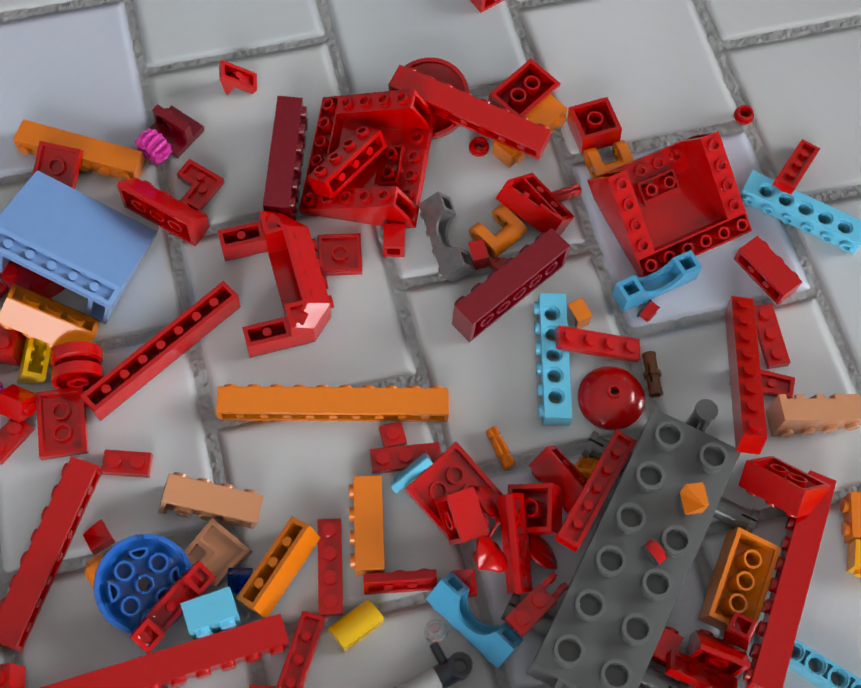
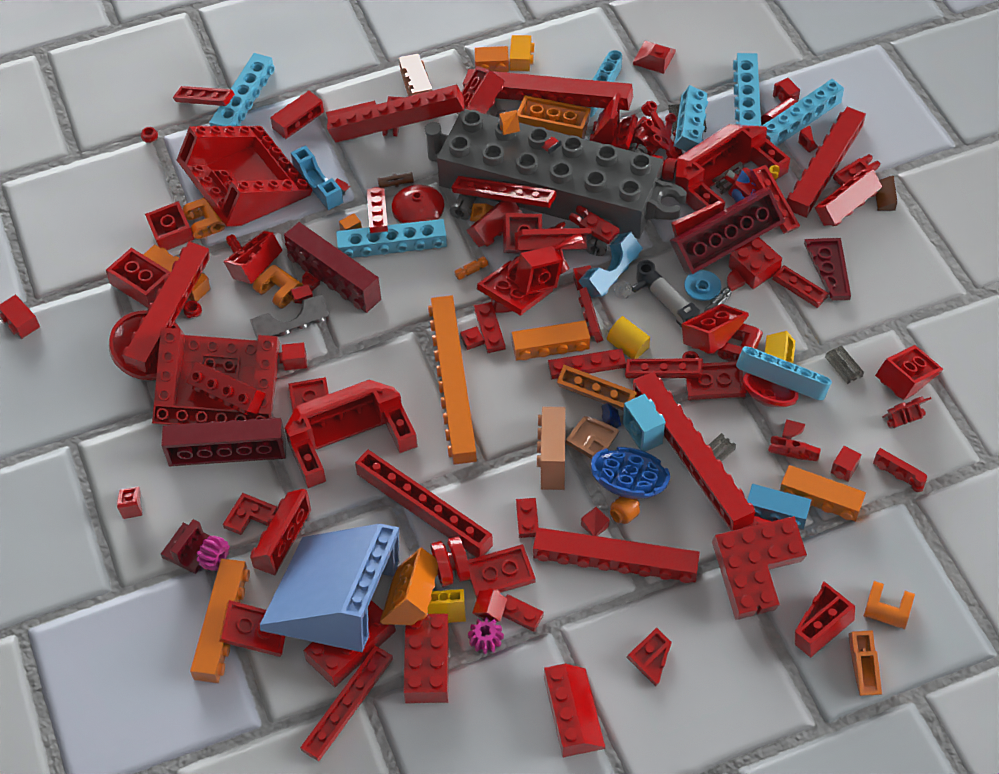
camera: 90 degrees left, 10 degrees down
red slope [129,560,216,654] -> none
medium azure tile [390,453,433,494] -> none
red slope [723,612,758,651] -> none

